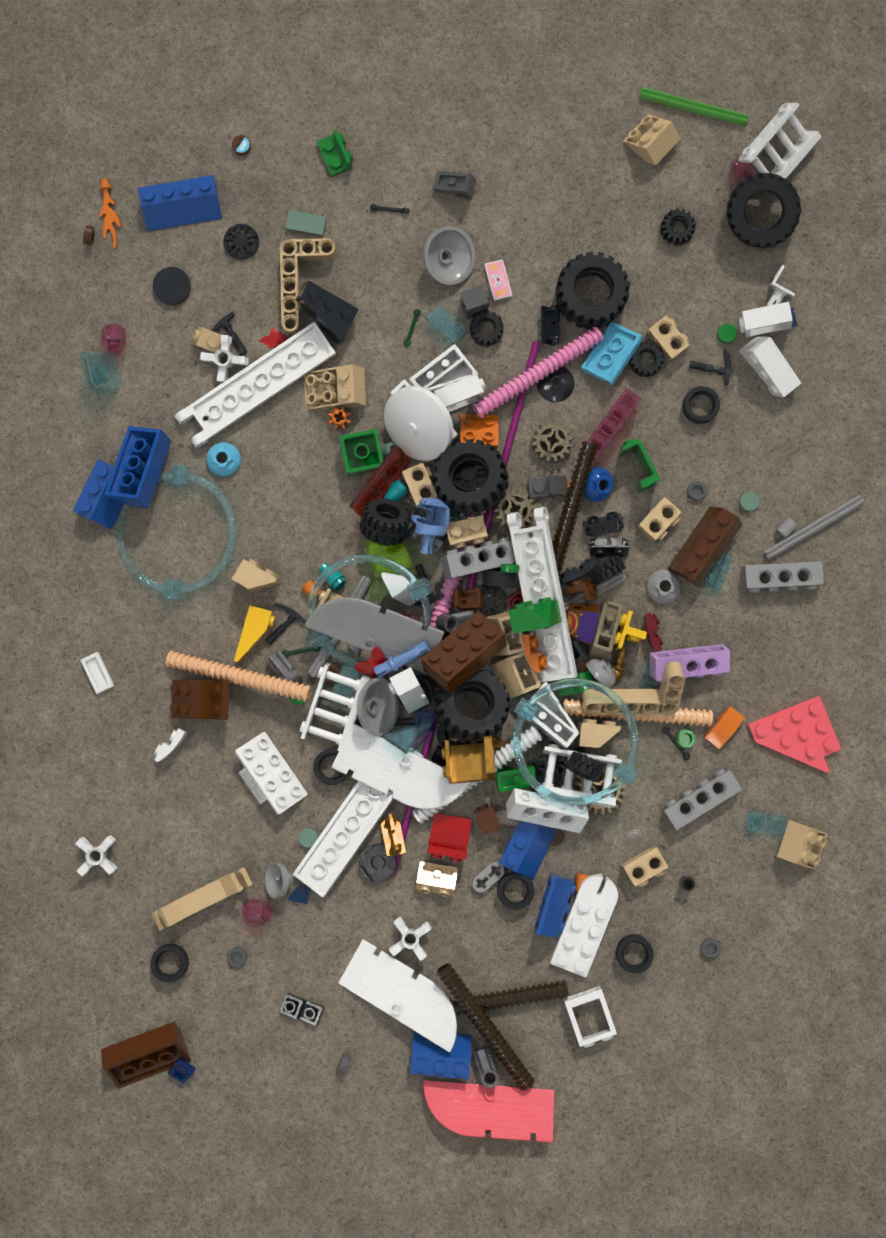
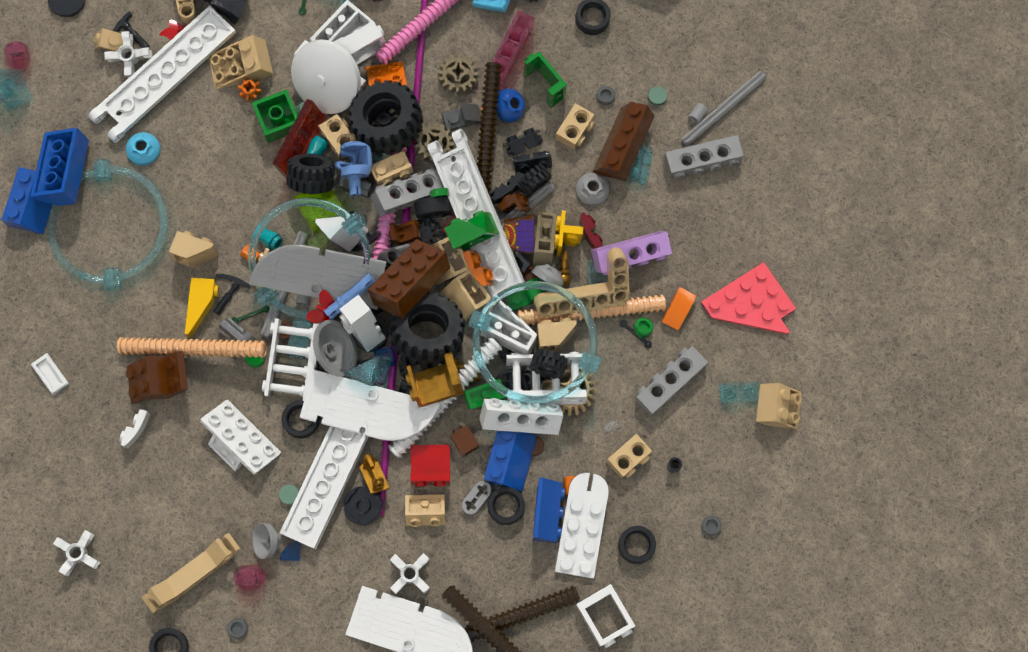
camera: 15 degrees left, 10 degrees down
black dish [537,367,574,402] -> none

